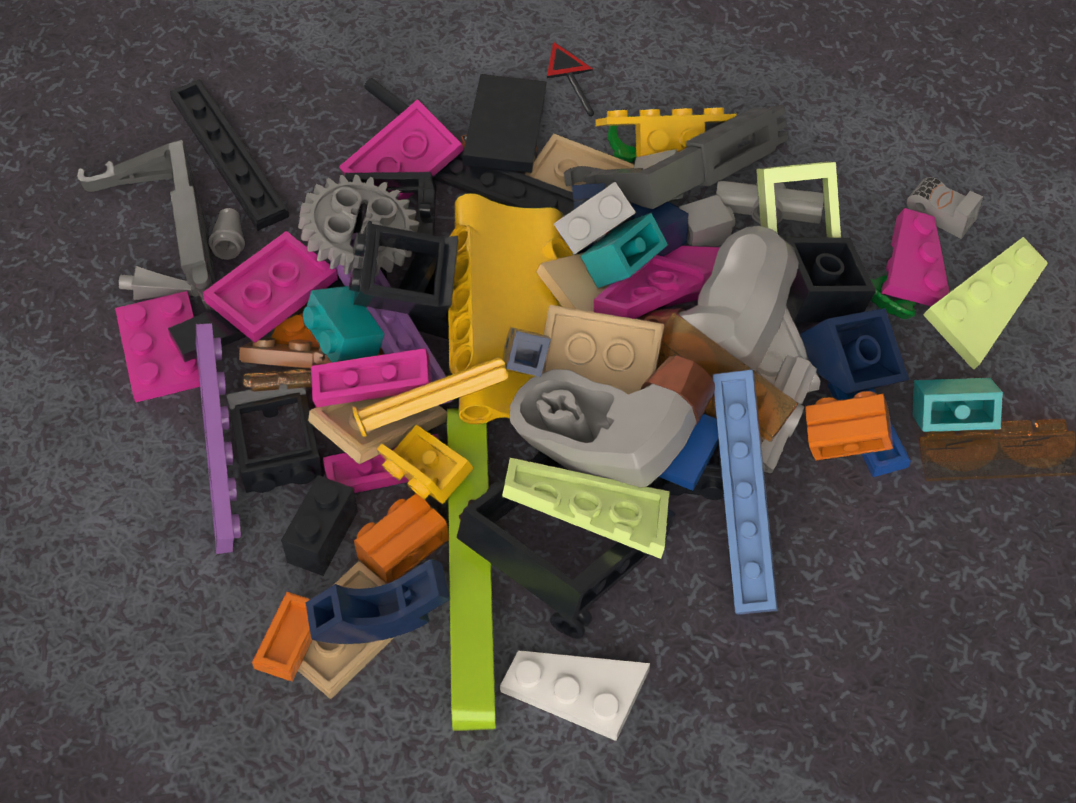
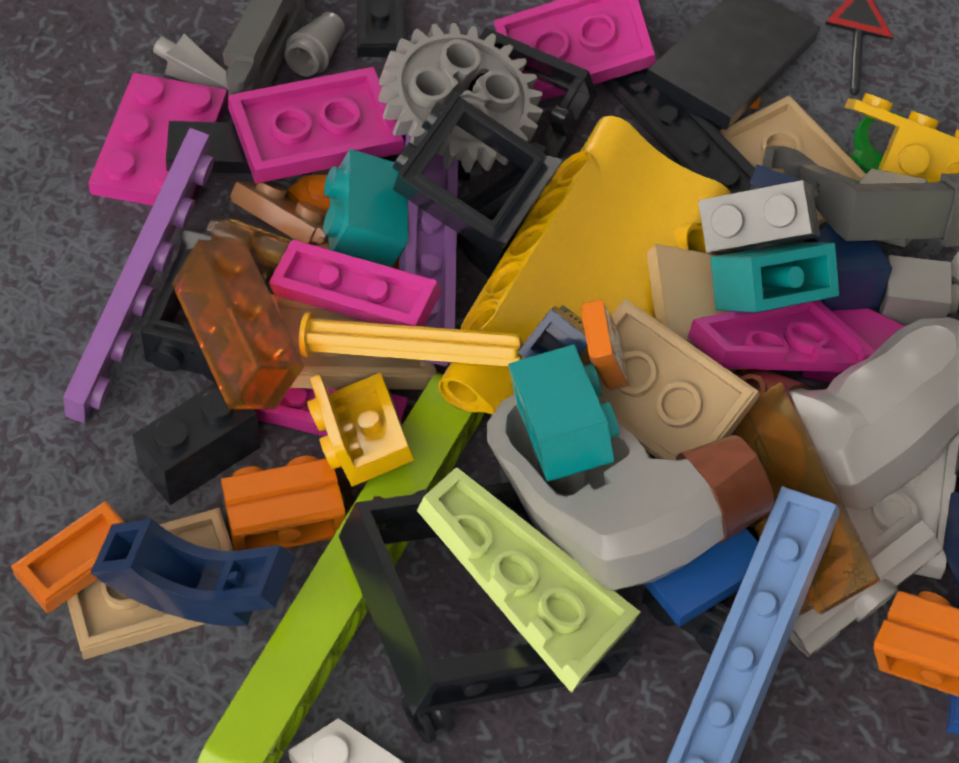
camera: 25 degrees right, 0 degrees up
none -> clear orange brick [172,239,305,409]
none -> teal brick [508,344,619,482]
none -> orange tile [581,299,629,390]

